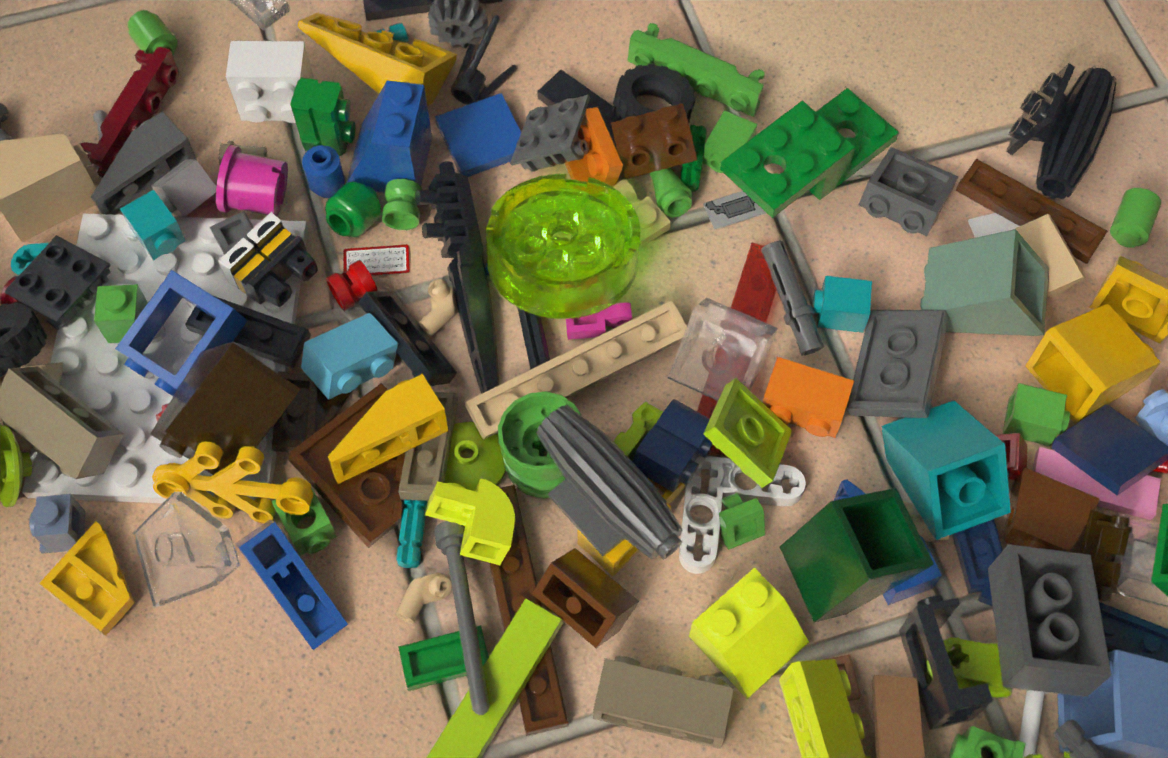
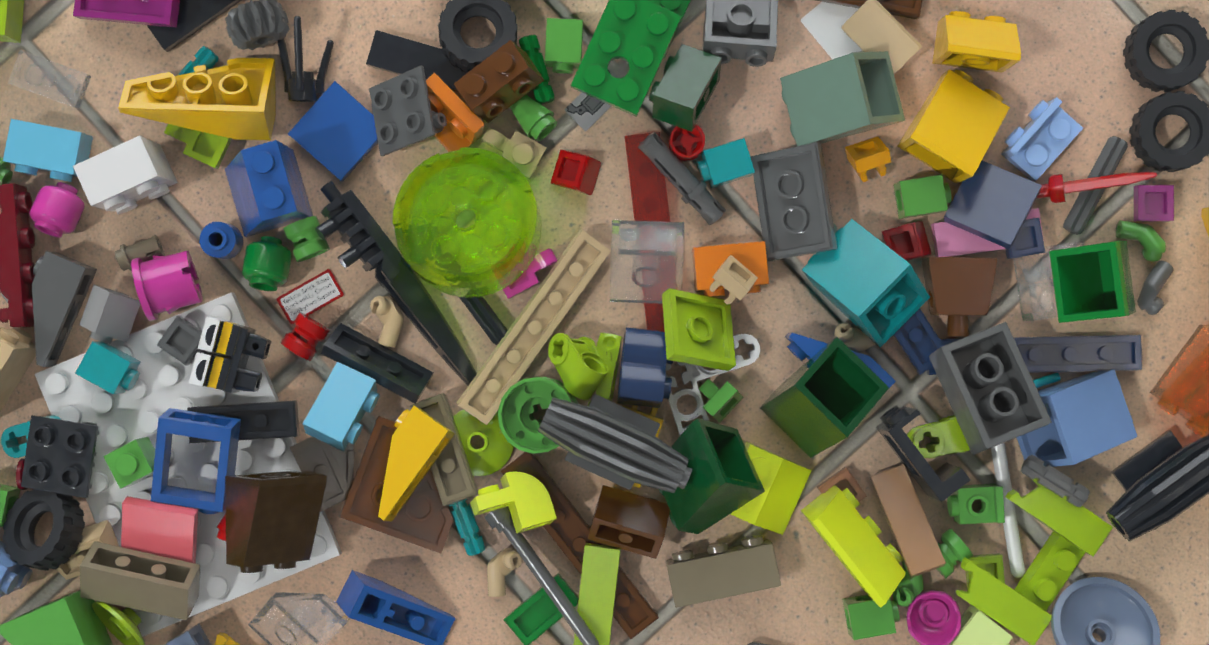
camera: 25 degrees left, 25 degrees up
yellow plant [152,442,314,523] -> none
bright green brick [271,488,337,556] -> none
green brick [290,77,356,156] -> none
dark brown hinge [1080,510,1133,602] -> none
none -> medium azure brick [3,119,93,182]
none -> dark pink head [30,182,85,238]
none -> coral tile [121,496,198,564]
none -> lime plate [164,124,232,169]
none -> lime piece [548,333,609,400]
none -> red slope [550,149,601,195]
none -> brick [649,44,722,132]
none -> dark green slope [659,418,765,534]
none -> red wheel [669,125,705,162]
none -> tan tile [710,255,758,305]
none -> light orange tile [845,136,891,182]
none -> dark blue tile [1005,218,1045,259]

